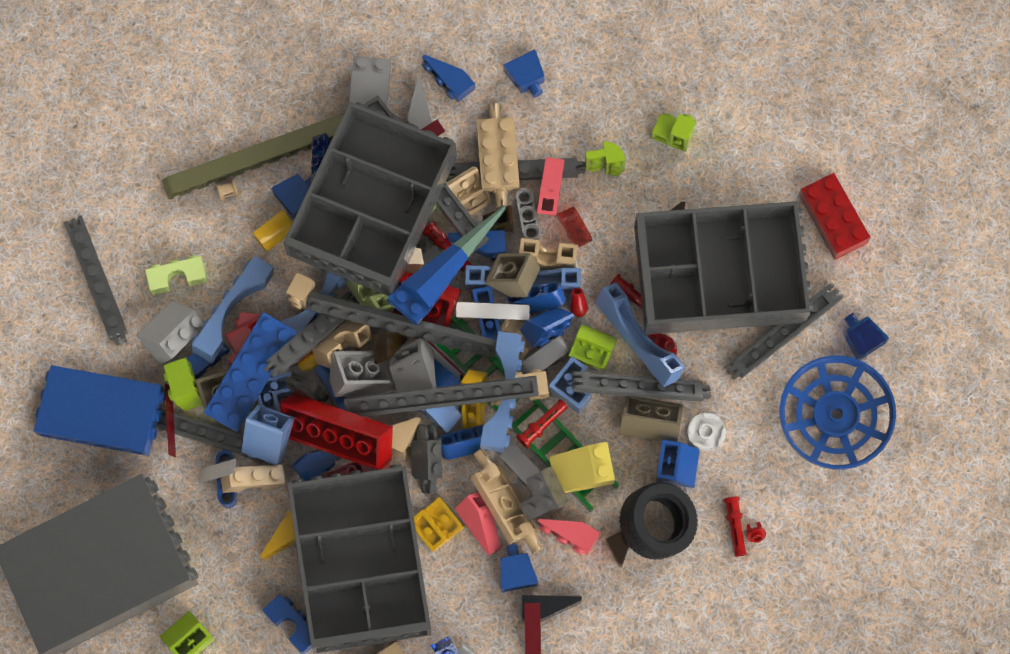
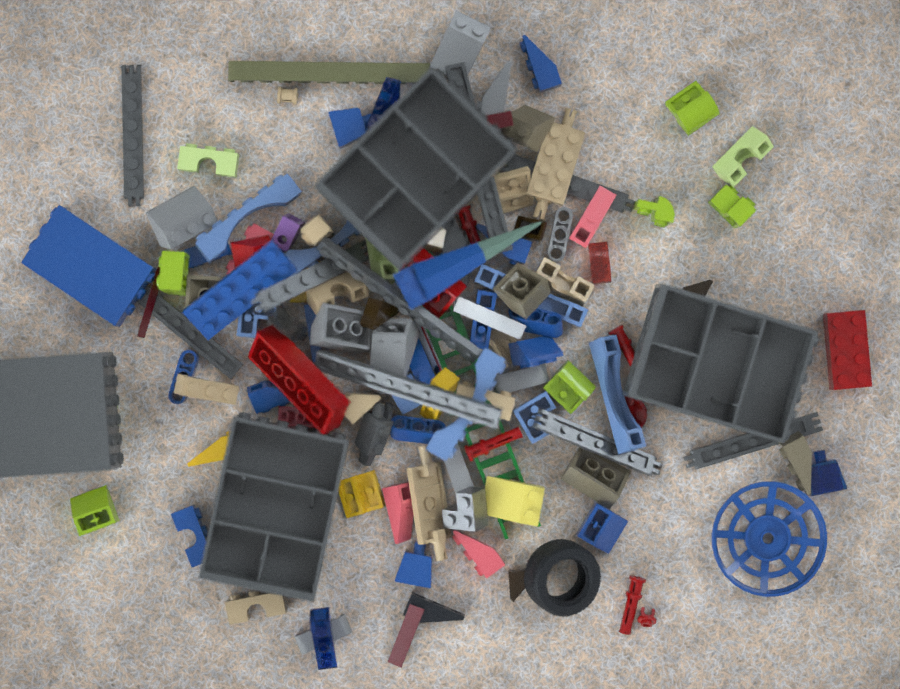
camera: 15 degrees right, 15 degrees up
white sticker [199,458,236,484] -> none
medium blue slope [241,404,295,465] -> none
yellow brick [253,210,293,253] -> none
blue torso [503,49,545,98] -> none
red cone [569,288,588,317] -> none
white tile [687,412,726,451] -> none
none -> medium lavender torso [271,213,305,252]
none -> dark tan slope [500,105,556,152]
none -> lime brick [665,81,720,136]
none -> yellowish green arch [712,126,774,188]
none -> dark tan slope [779,431,812,495]

